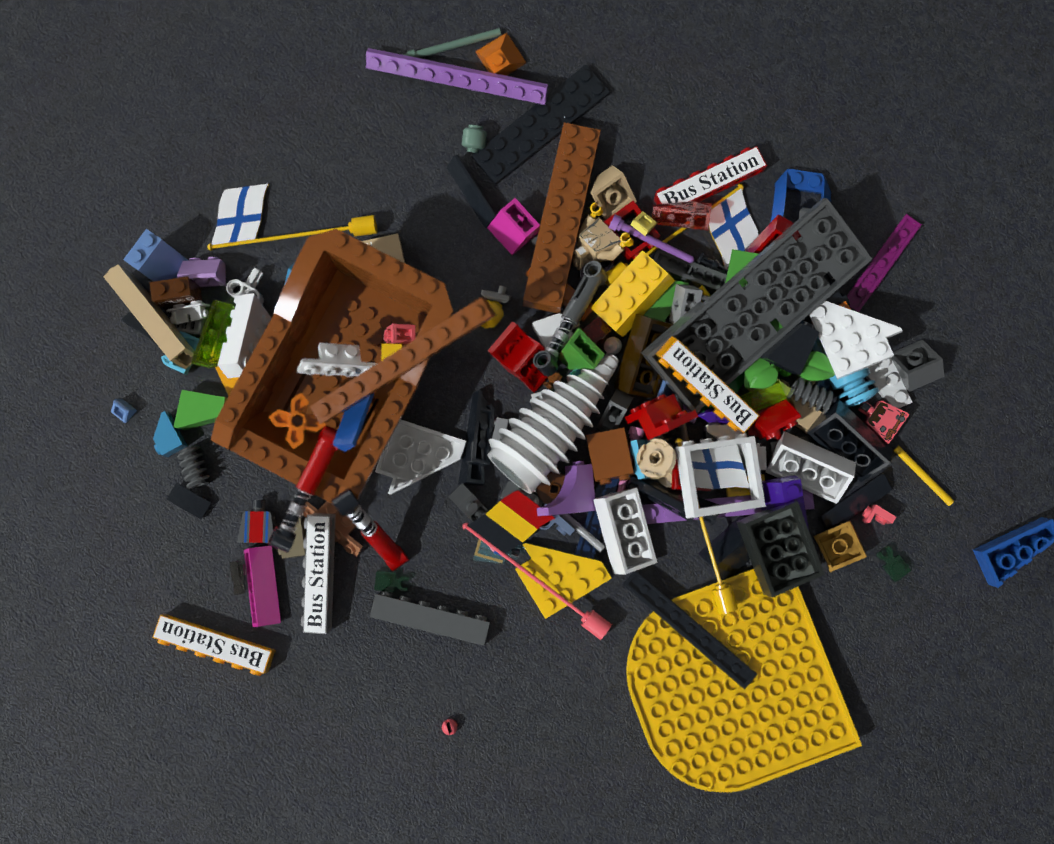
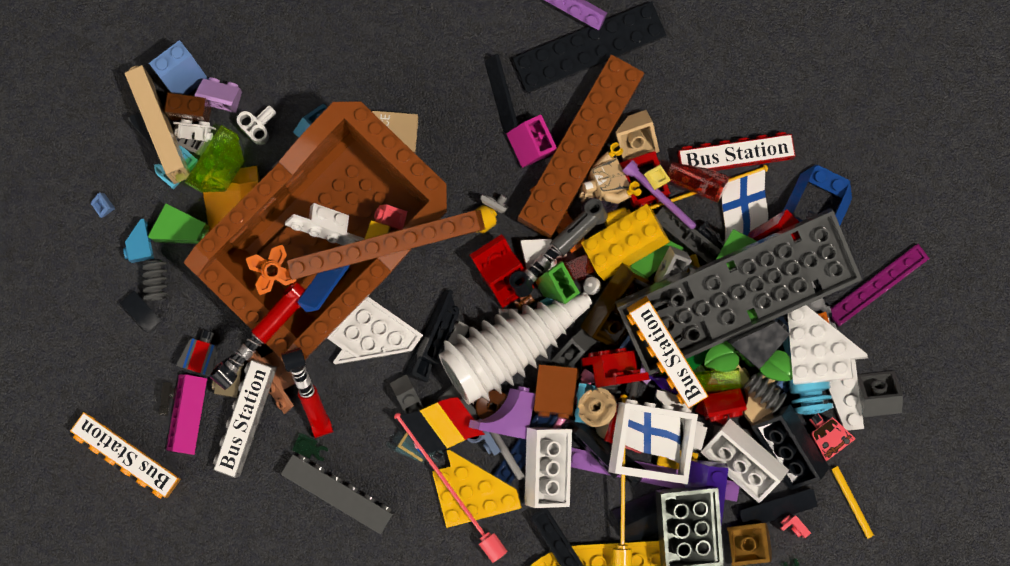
camera: 10 degrees right, 0 degrees up
flag [207,184,377,251] -> none
white wedge [218,293,272,378] -> none
sand green head [462,125,487,153] -> none

